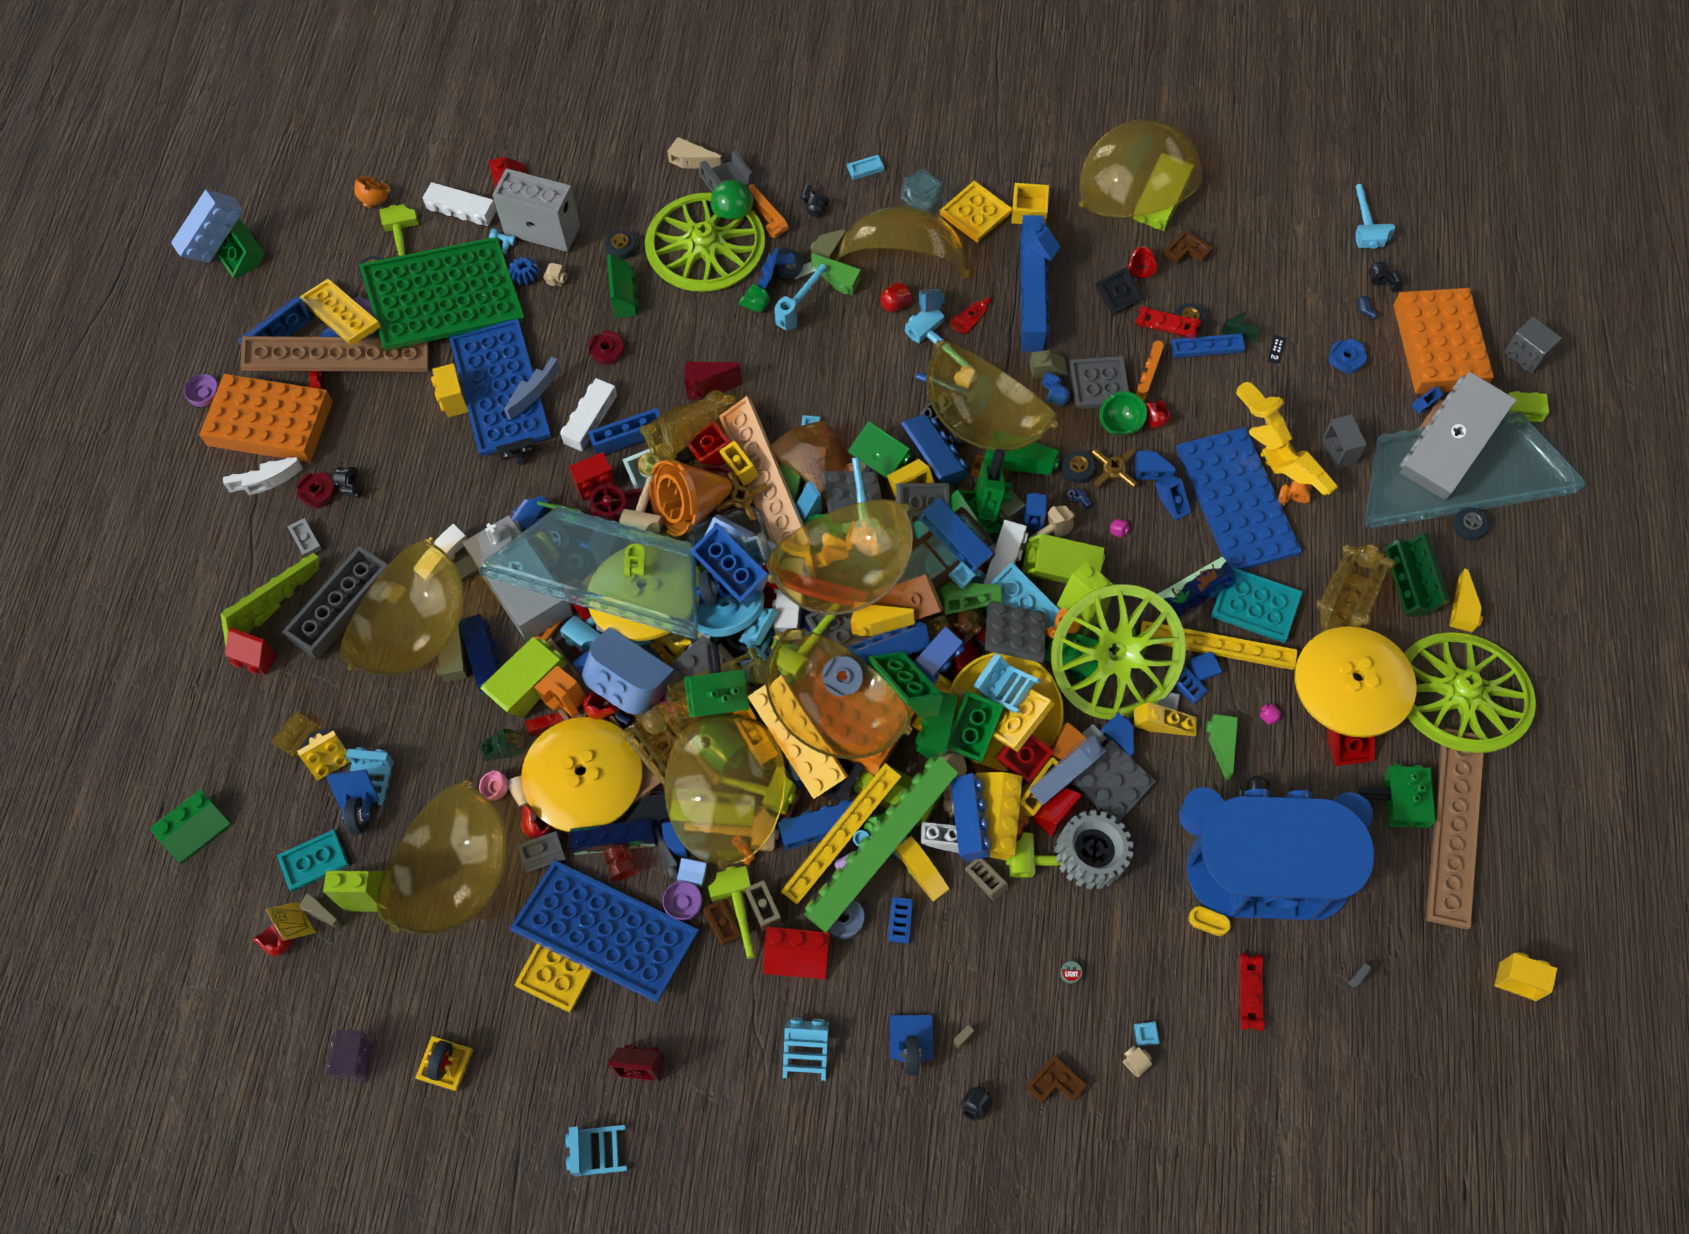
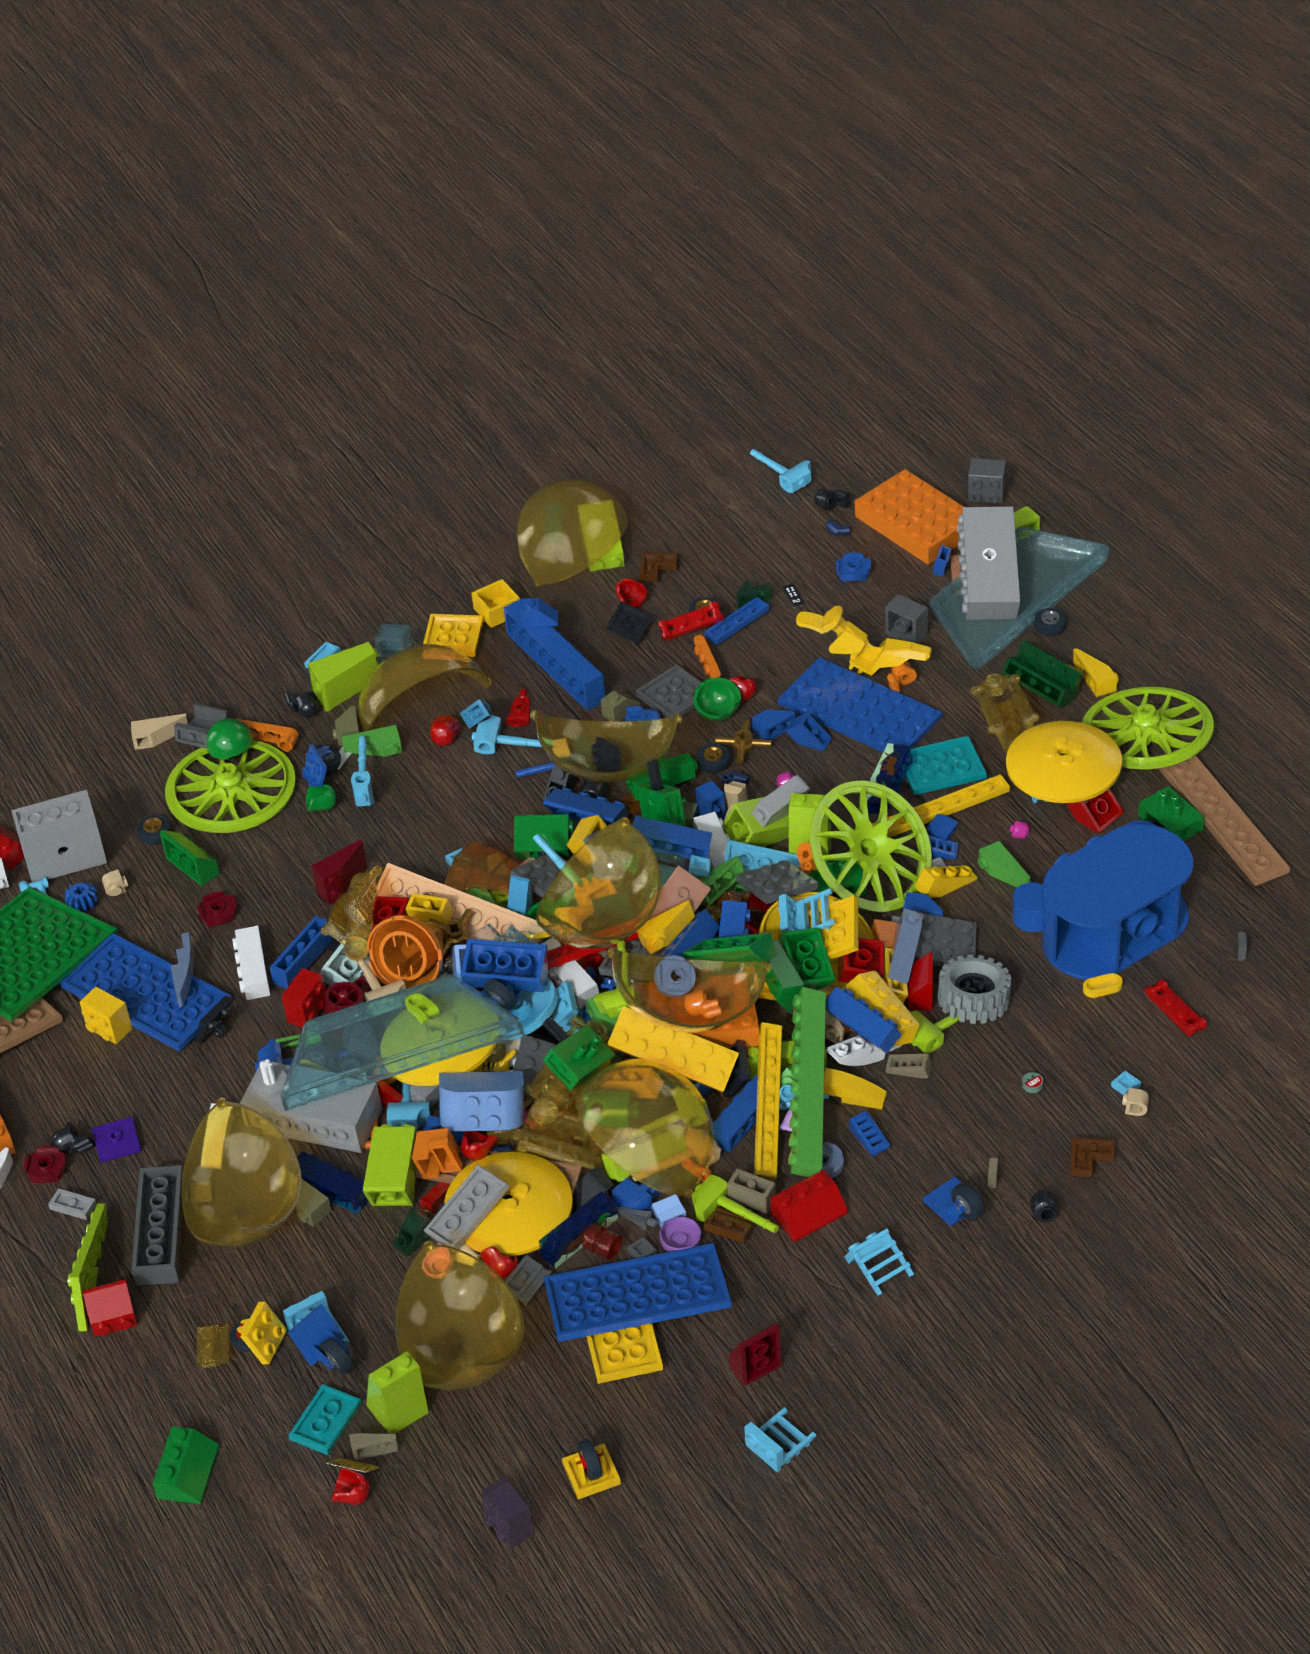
camera: 35 degrees left, 20 degrees down
none -> dark purple plate [92,1117,141,1163]
none -> lime slope [308,642,381,712]
none -> light grey tile [423,1165,510,1253]
none -> black slope [591,737,621,774]
none -> dark grey tile [626,1236,657,1259]
none -> orange piece [684,988,723,1019]
none -> light grey slope [751,775,810,828]

